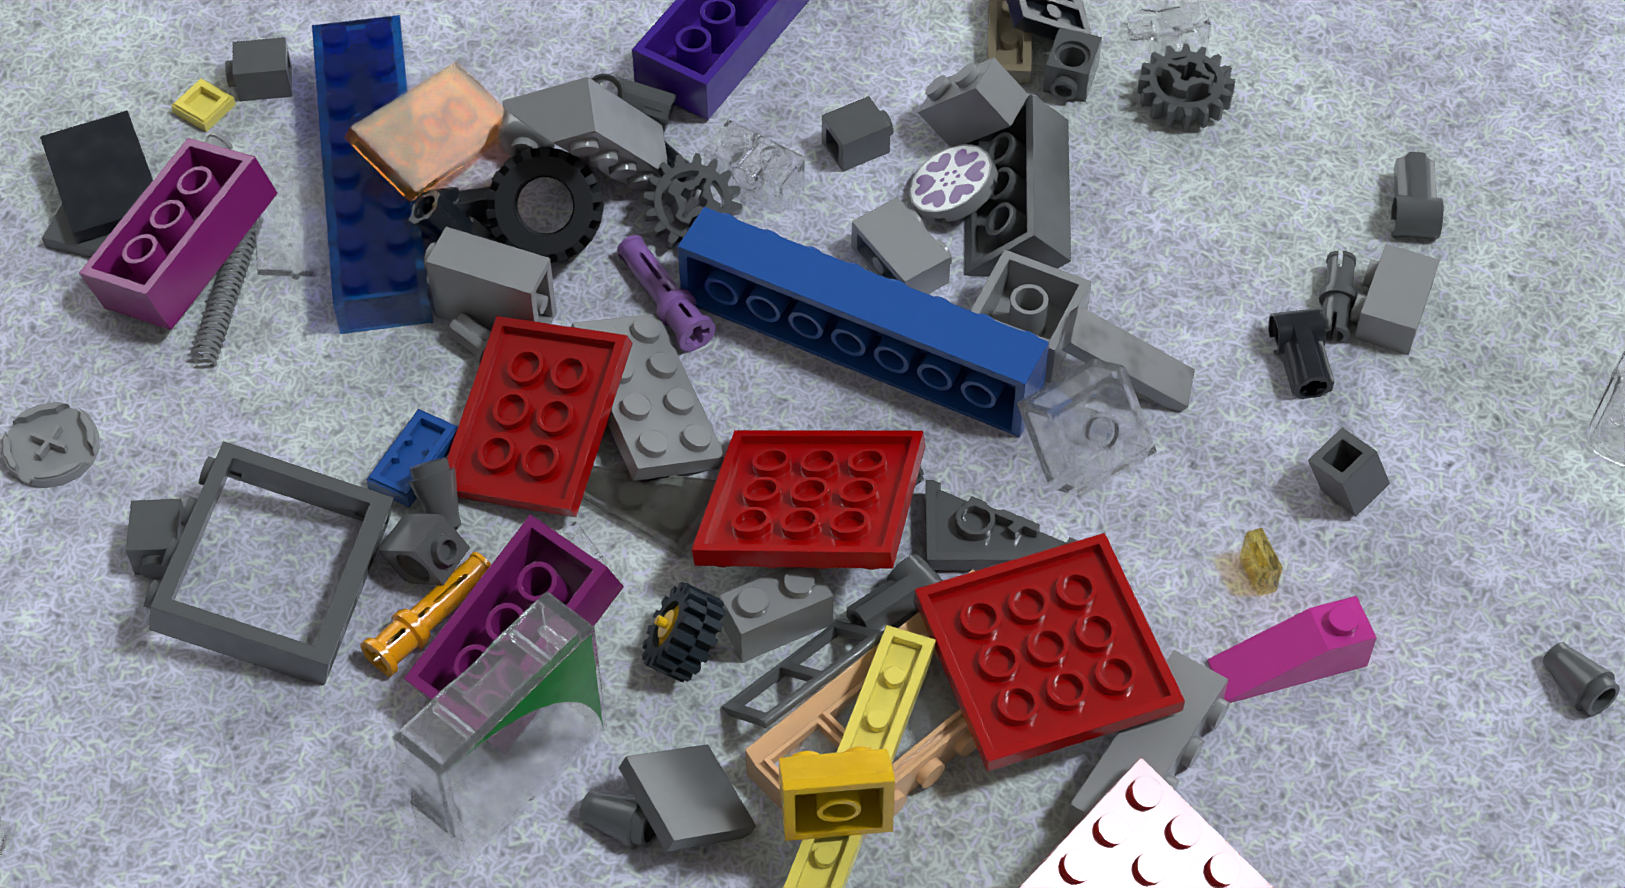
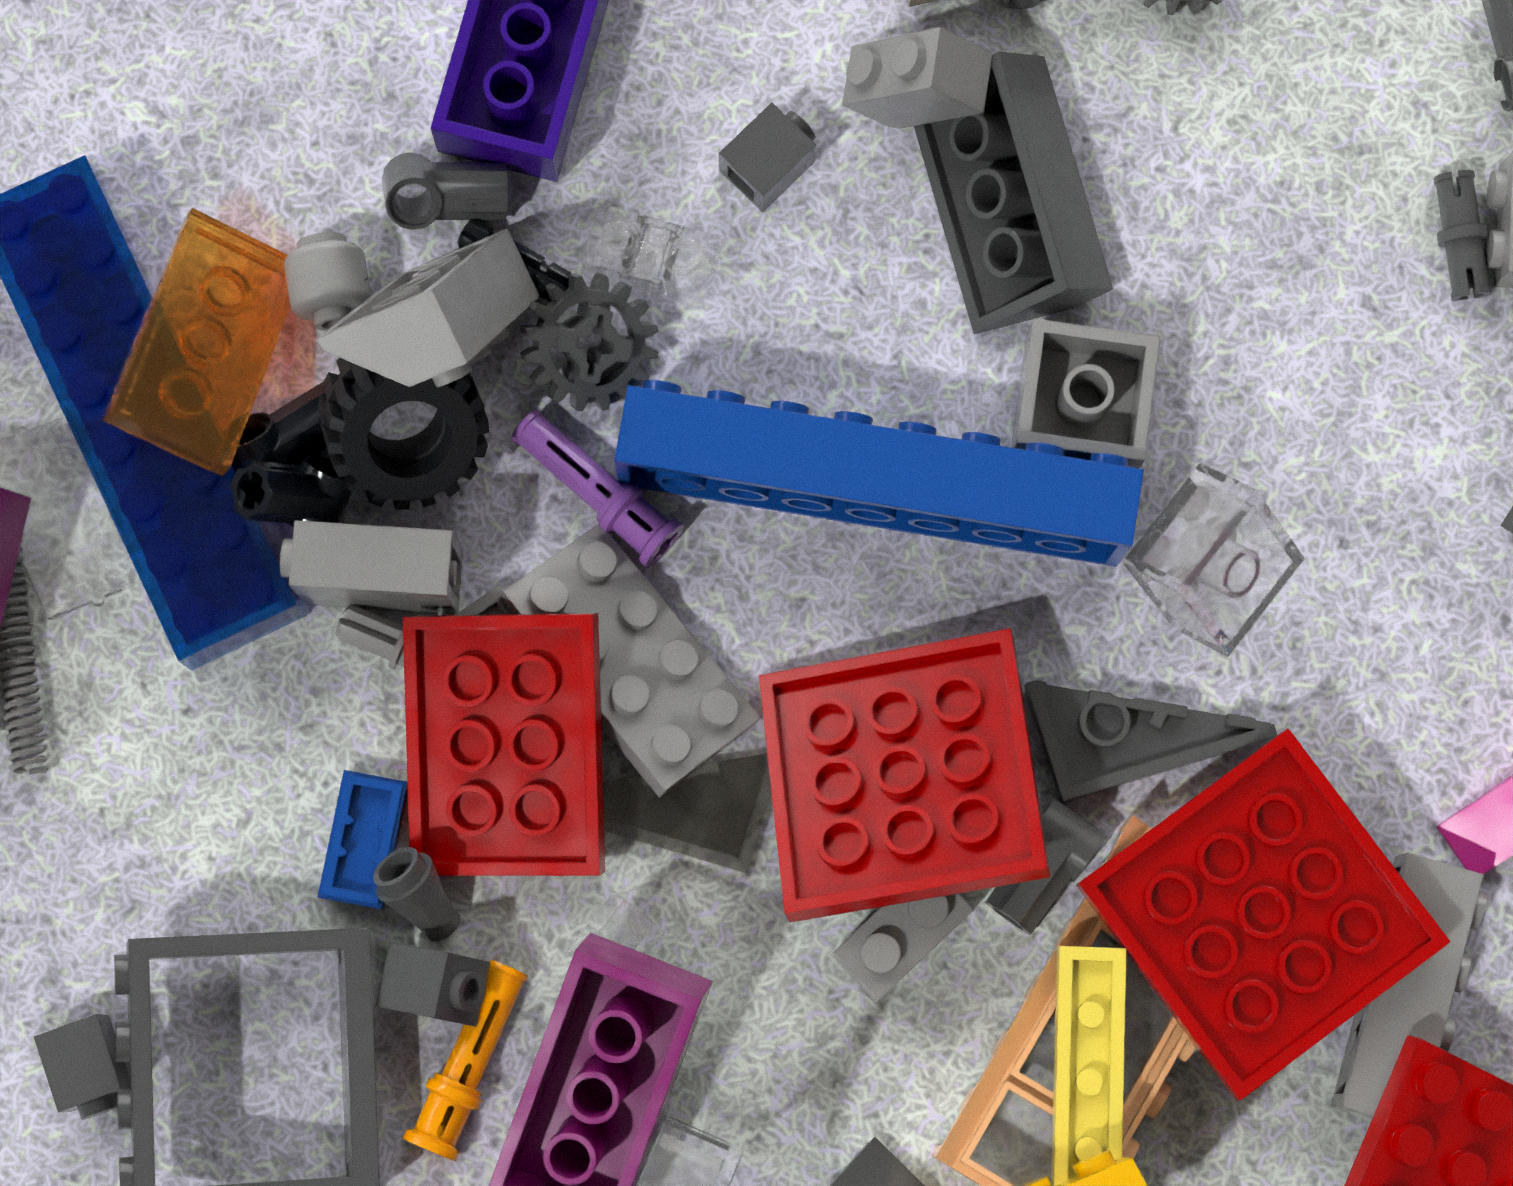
camera: 20 degrees left, 25 degrees up
black wheel [642,582,725,683] -> none
dark grey window [721,620,883,728] -> none
light grey brick [851,197,952,294] -> none
tile [909,144,998,222] -> none
flat silver tile [1061,305,1195,412] -> none
clear yellow tile [1239,527,1283,596] -> none
black piece [1268,308,1335,399] -> none

